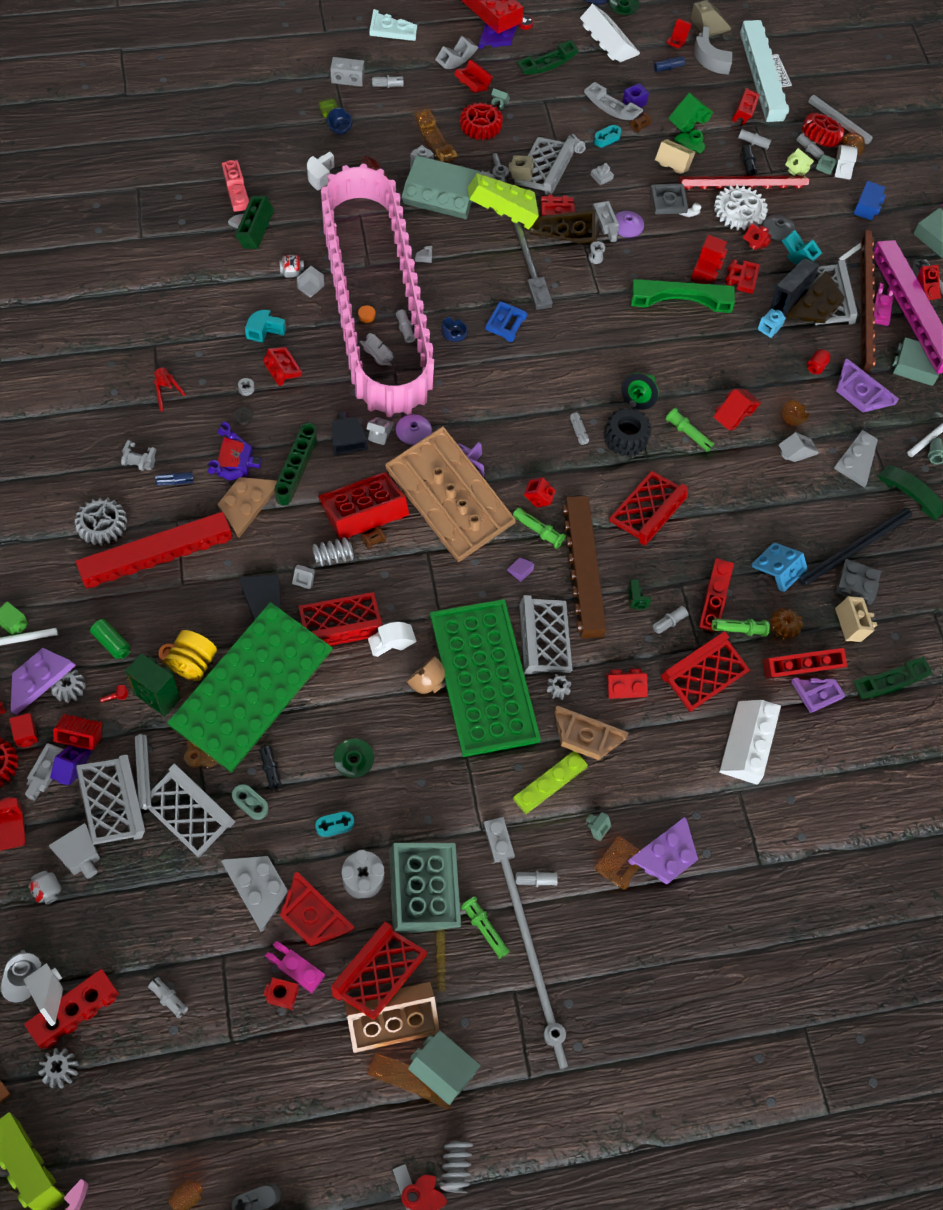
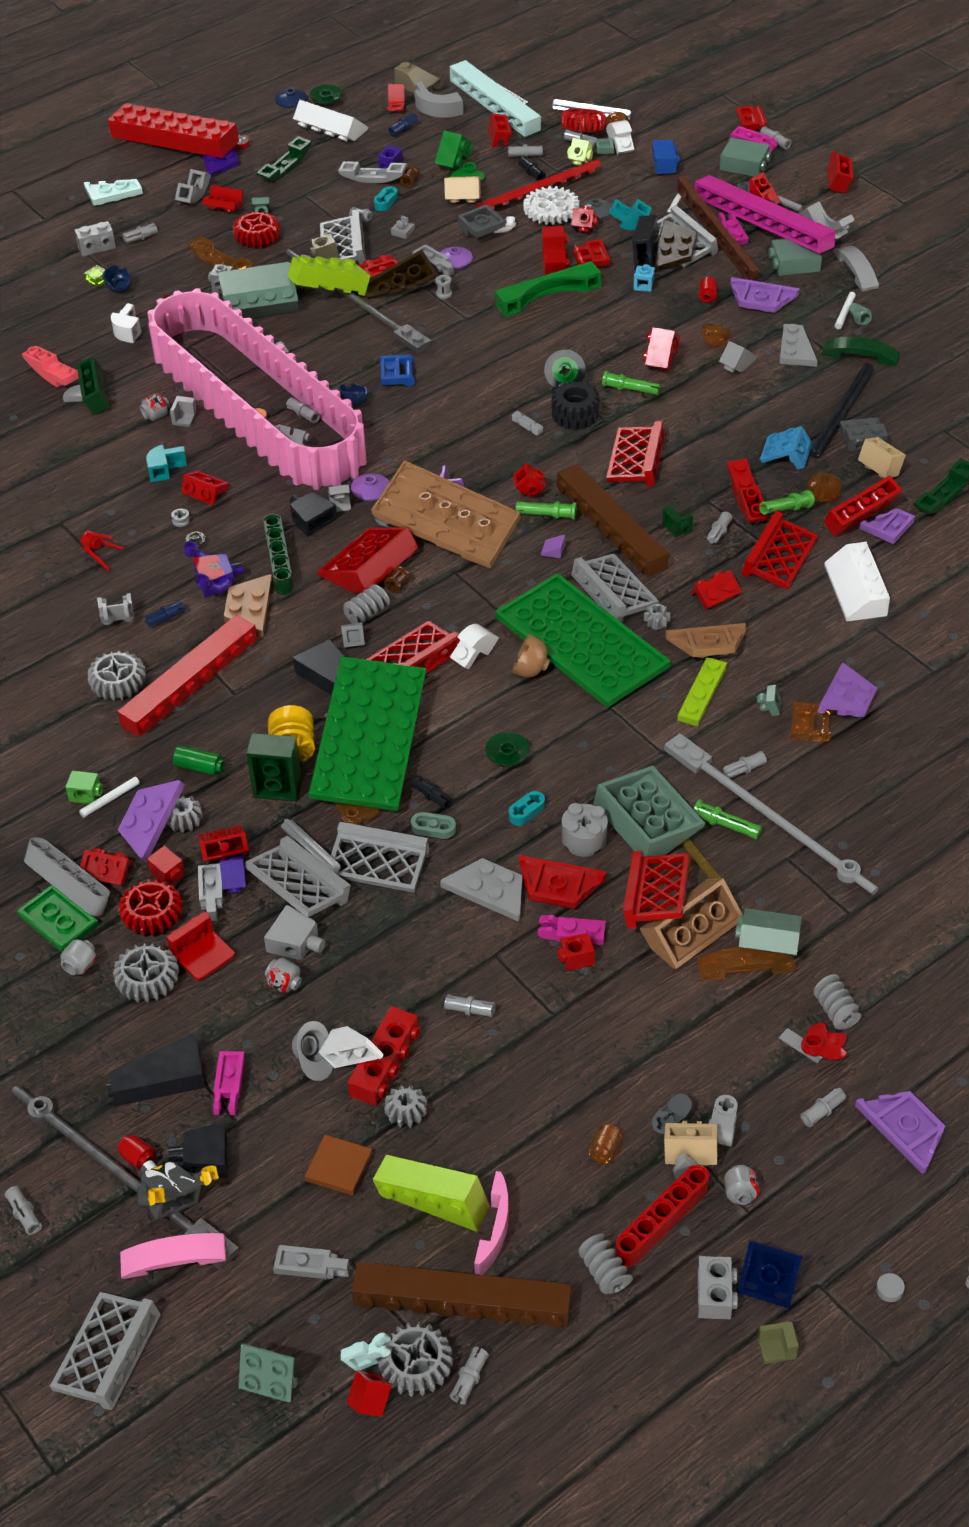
camera: 20 degrees left, 15 degrees down
red hand [100,685,128,703] -> none

